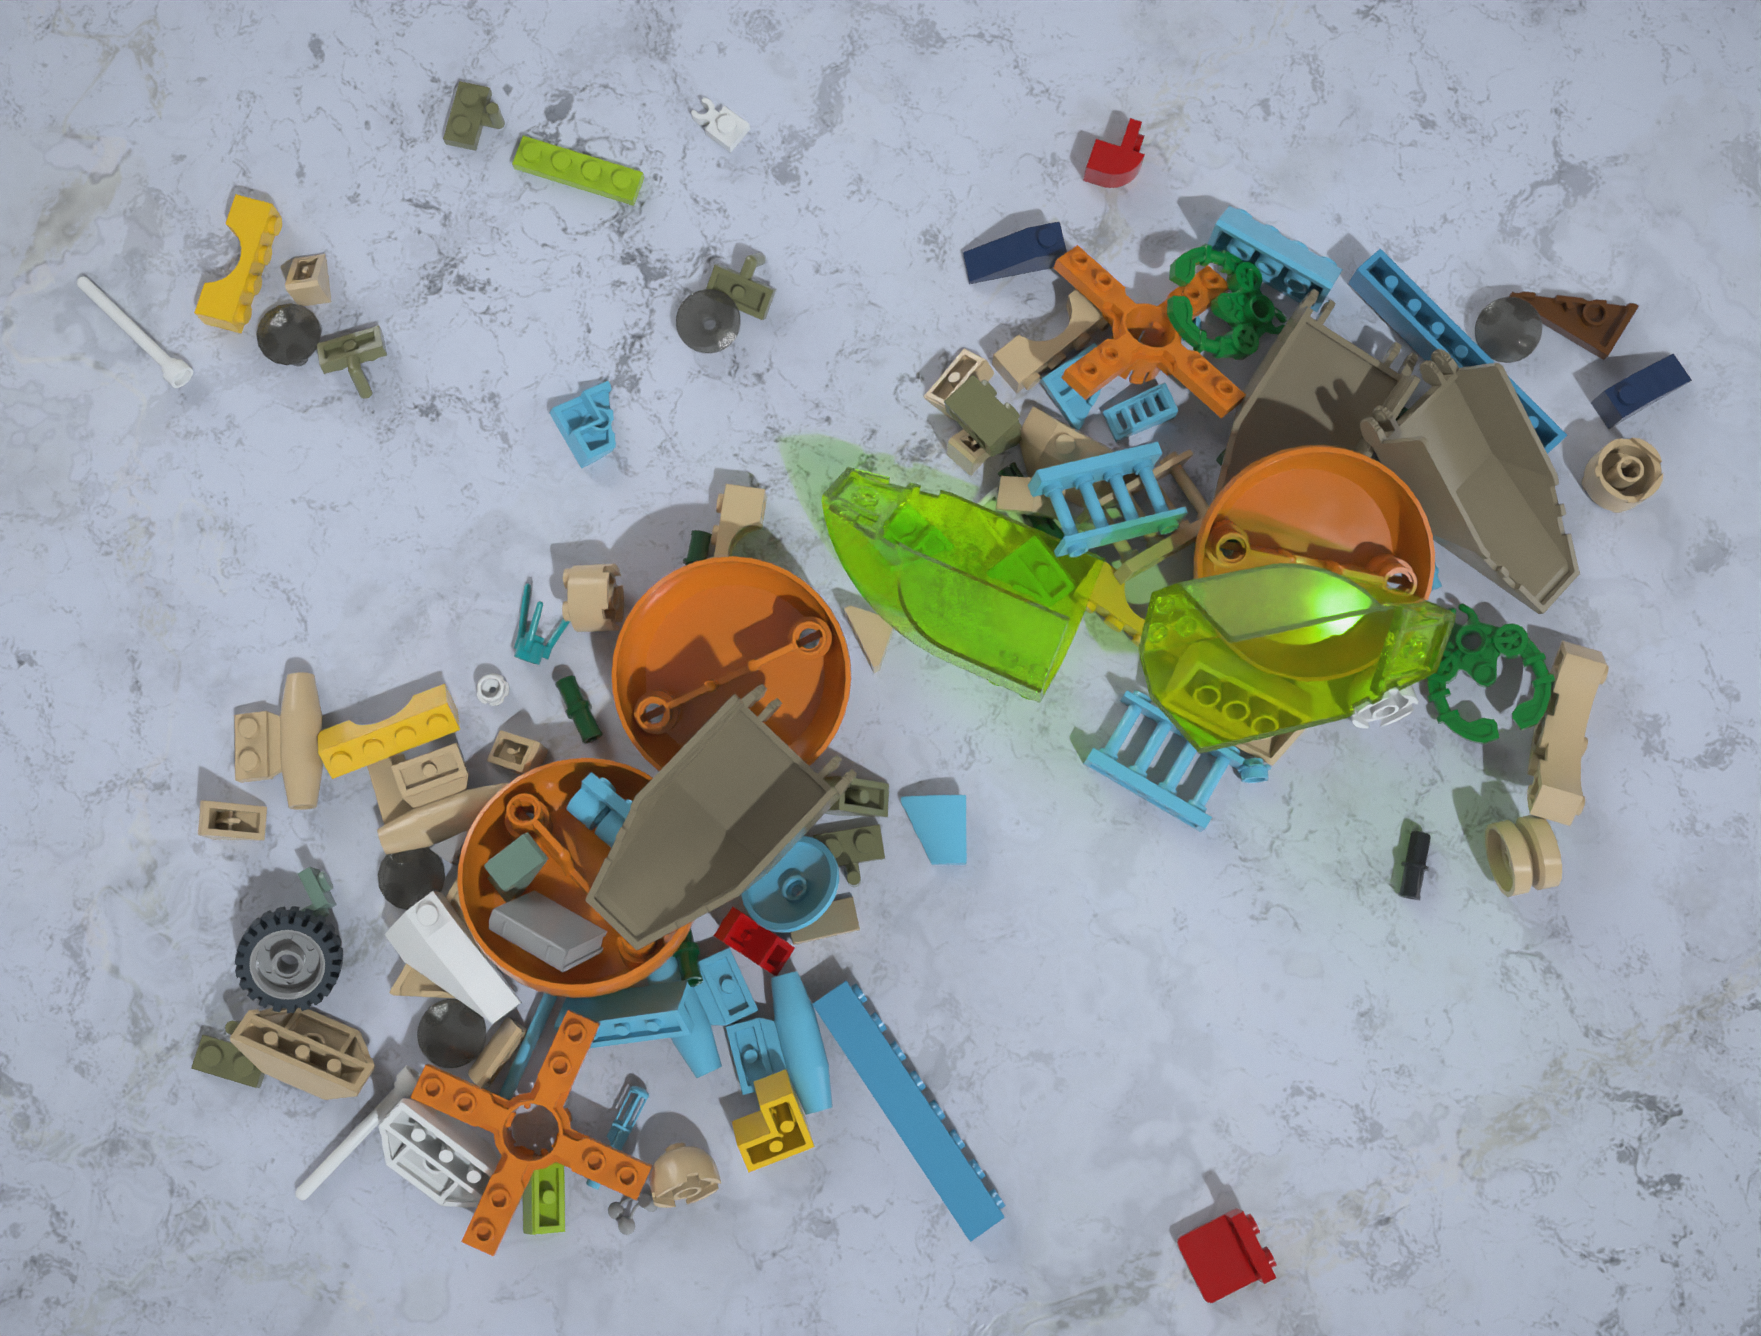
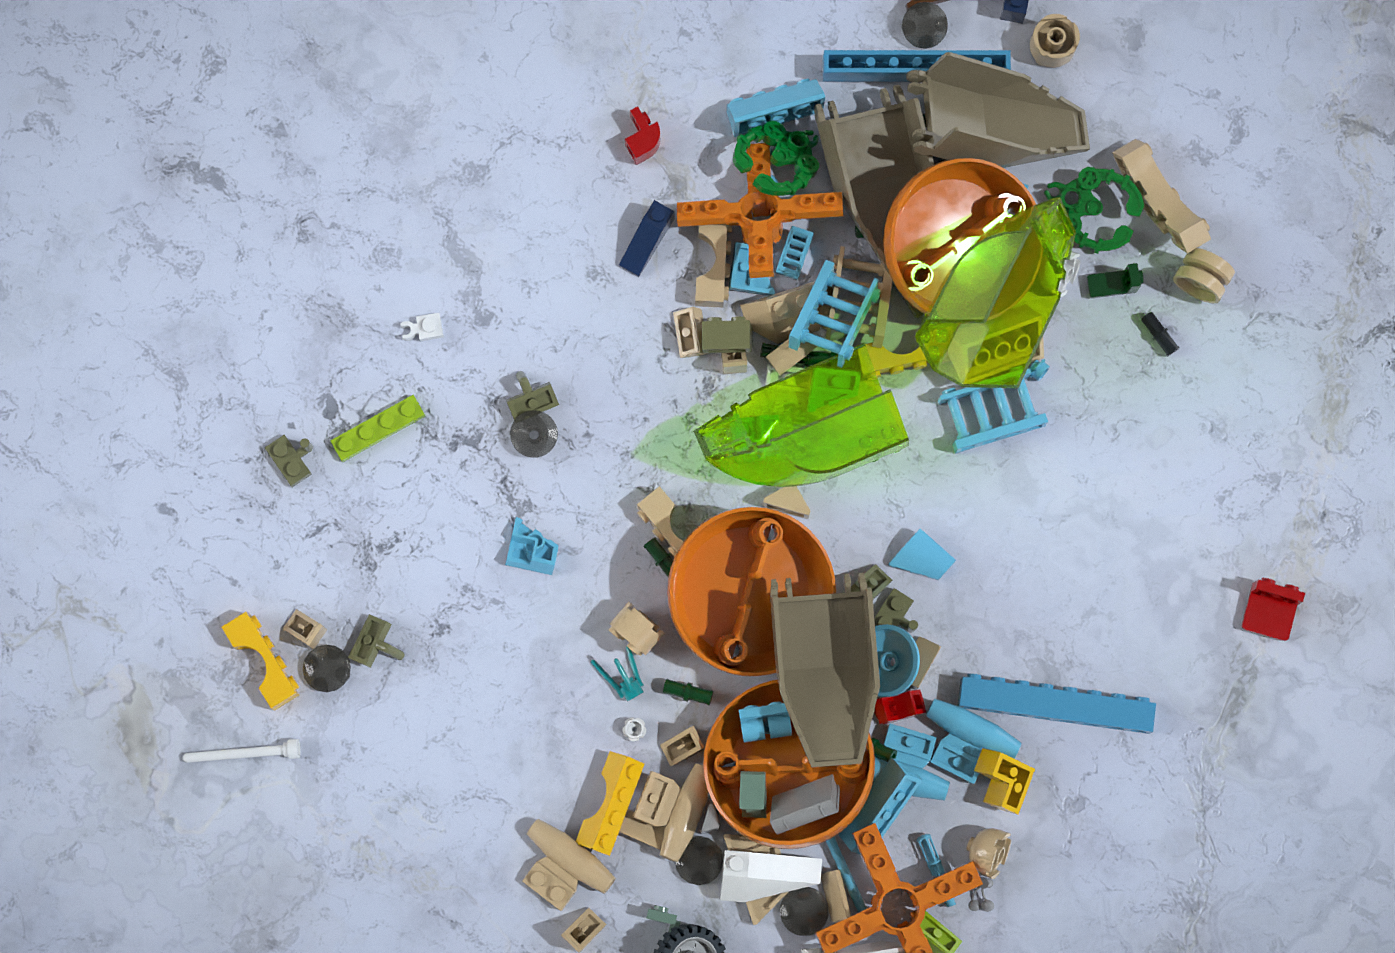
camera: 50 degrees left, 0 degrees up
none -> dark green bracket [1087,263,1144,298]

